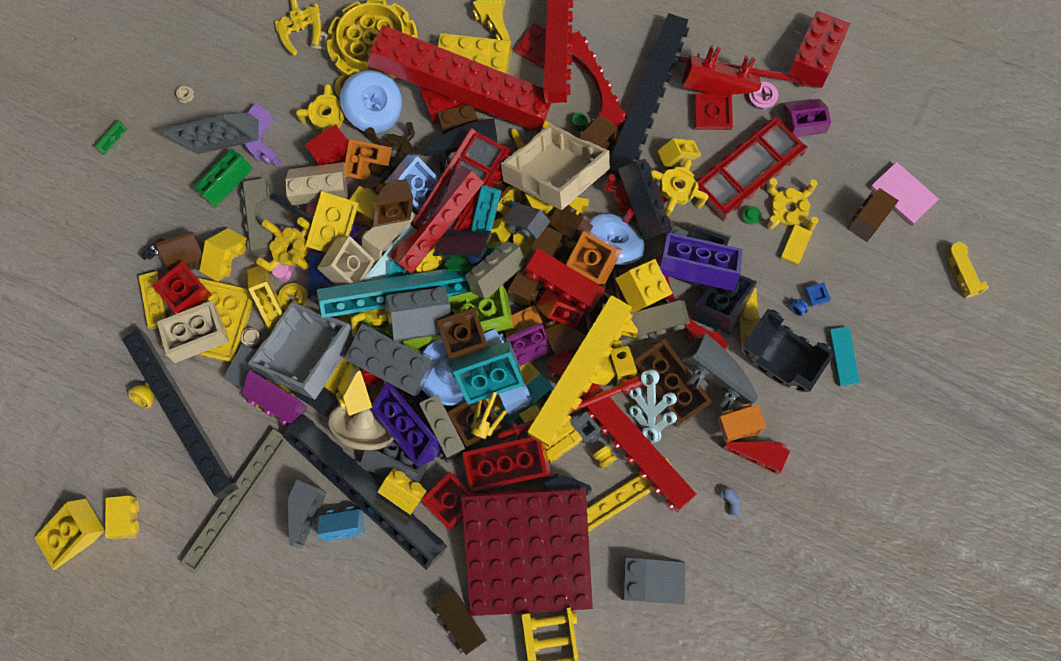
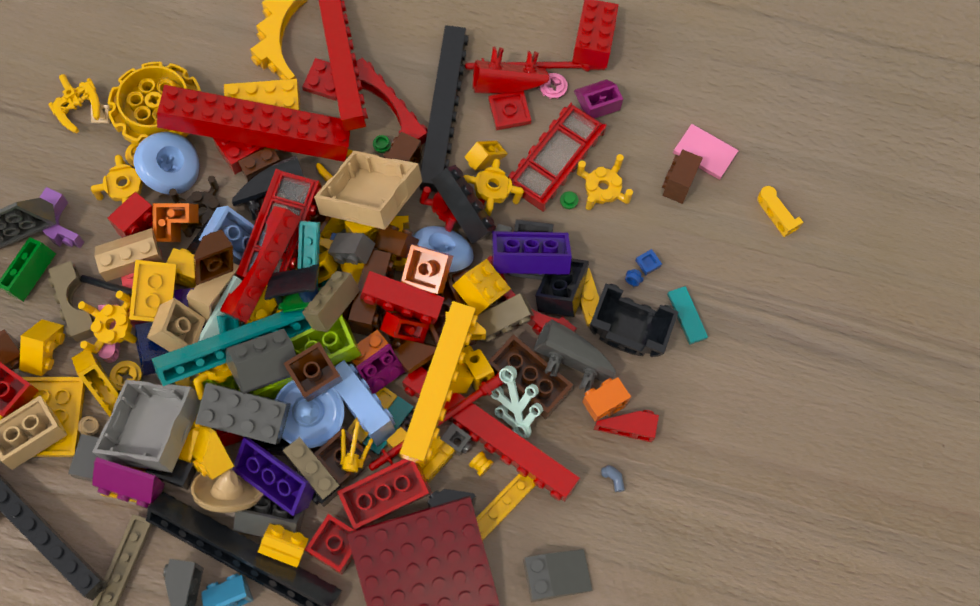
camera: 25 degrees left, 5 degrees down
teal slope [453,341,525,405] -> none
yellow tile [780,225,812,266] -> none

